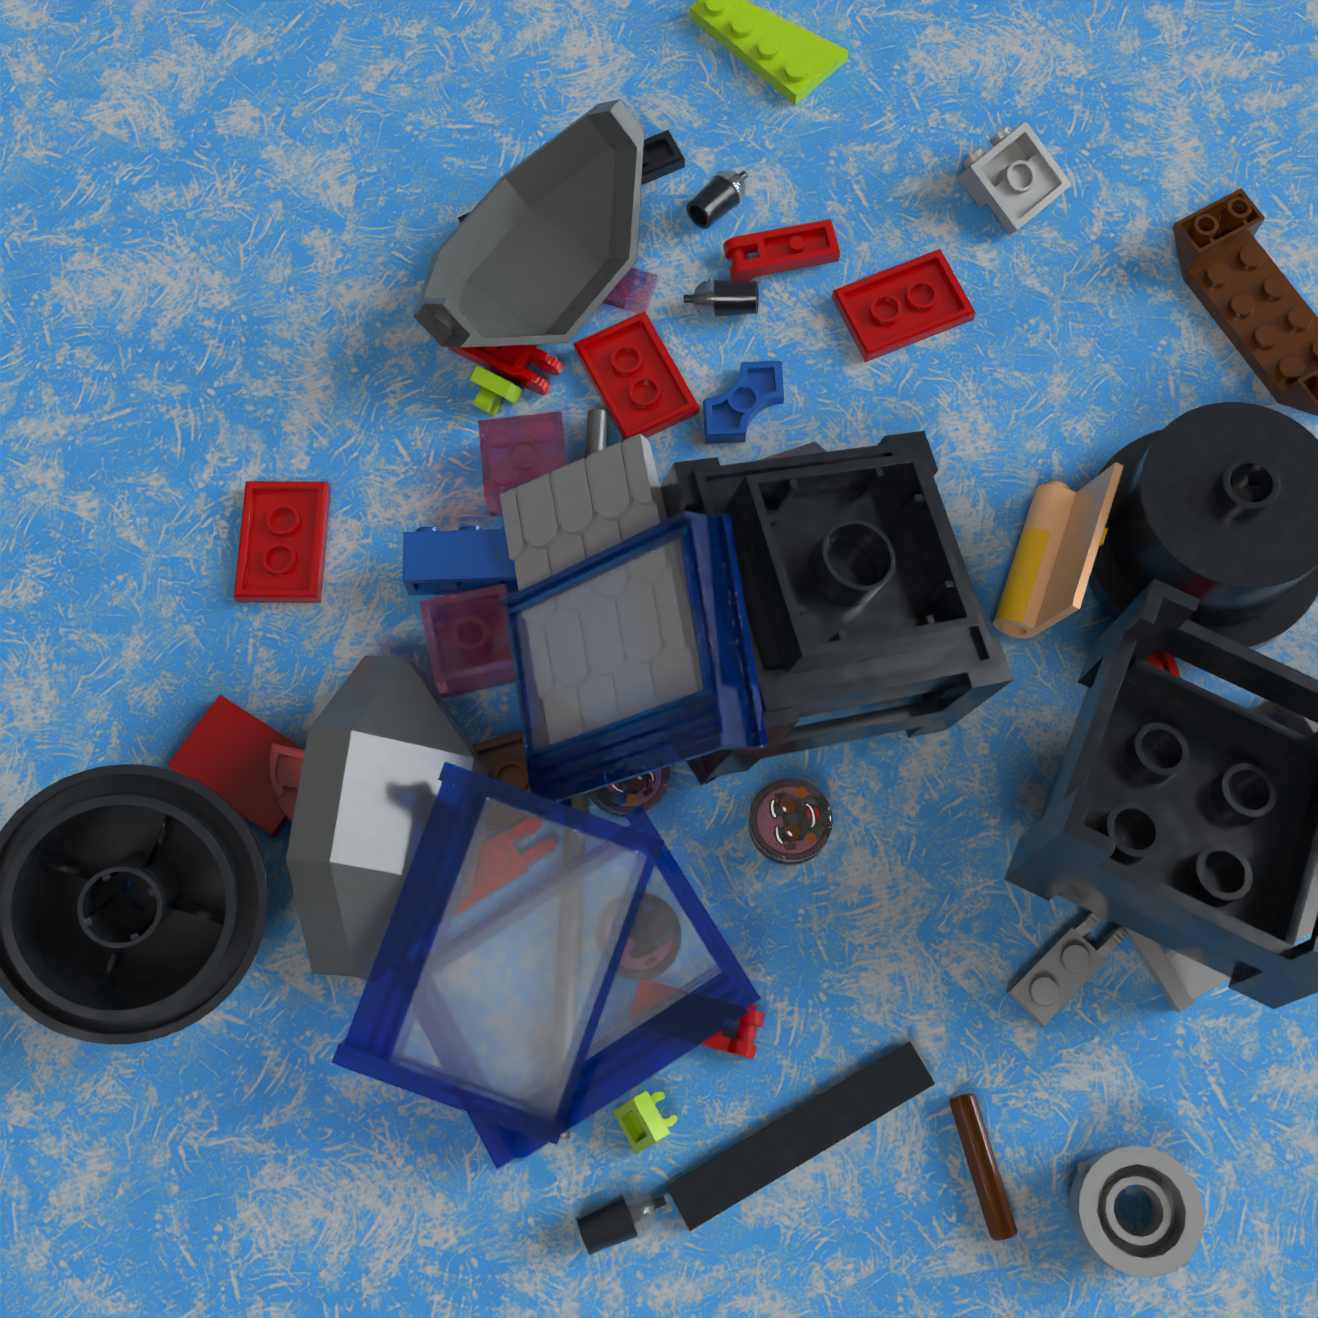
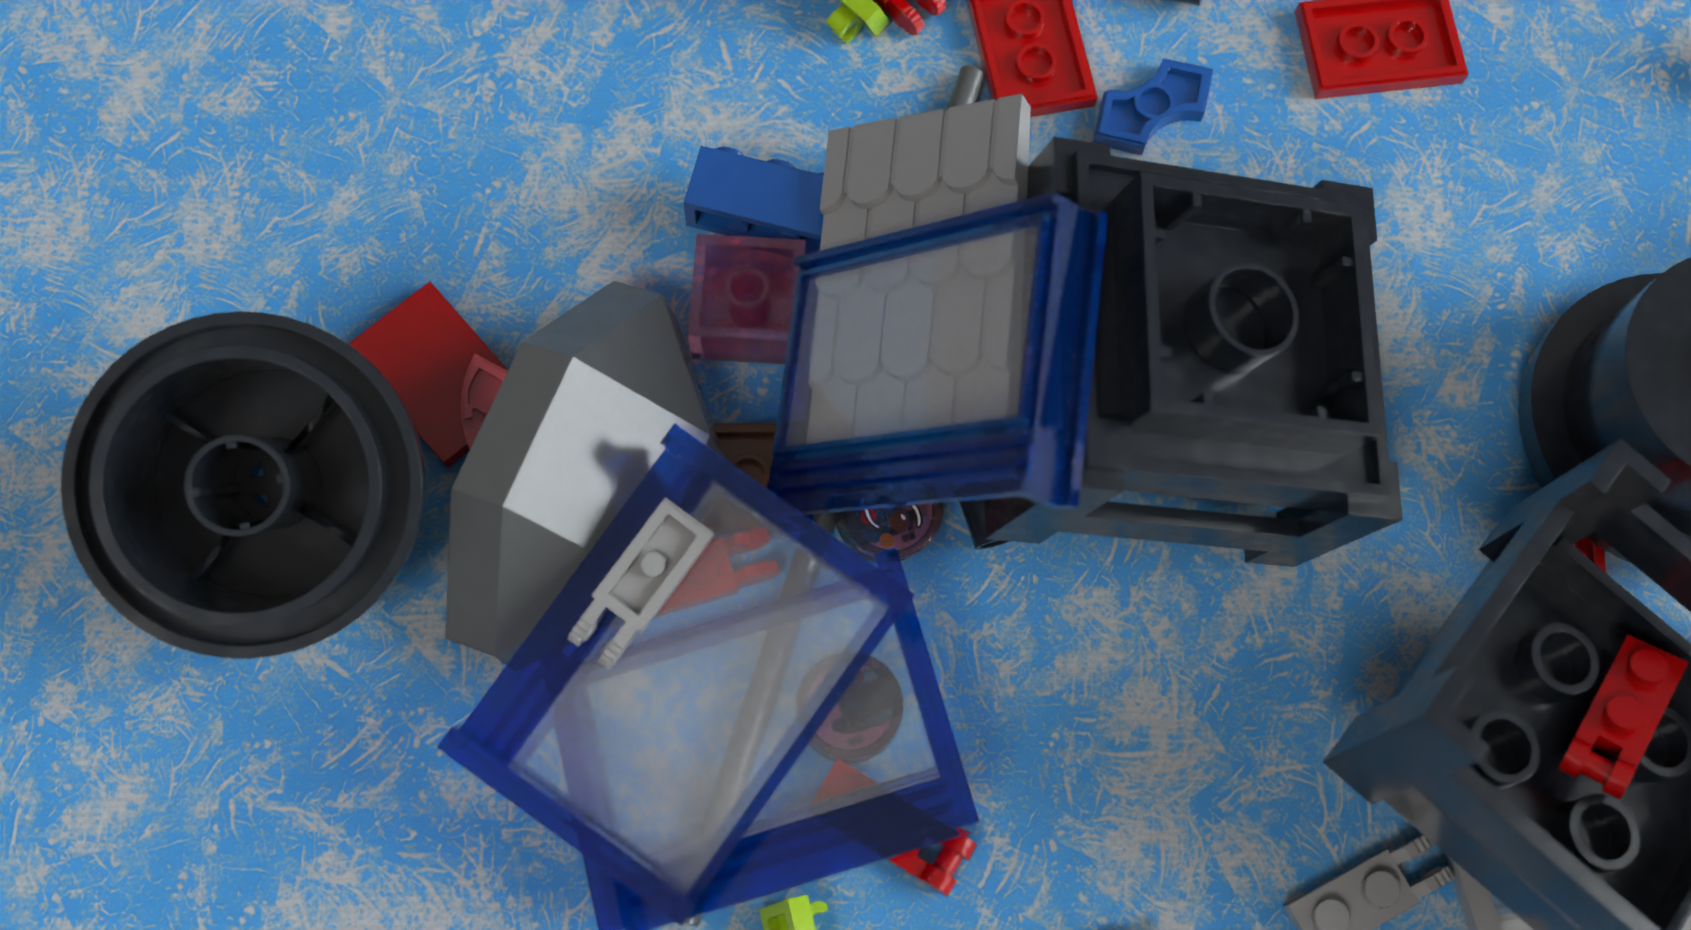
camera: 10 degrees right, 0 degrees up
red tile [233,481,331,603] -> none
clear pink brick [478,412,568,517] -> none
clear smoke head [748,778,833,866] -> none
light nougat door [992,462,1123,639] -> none
none -> light grey hinge [567,497,715,669]
none -> red plate [1558,635,1689,800]

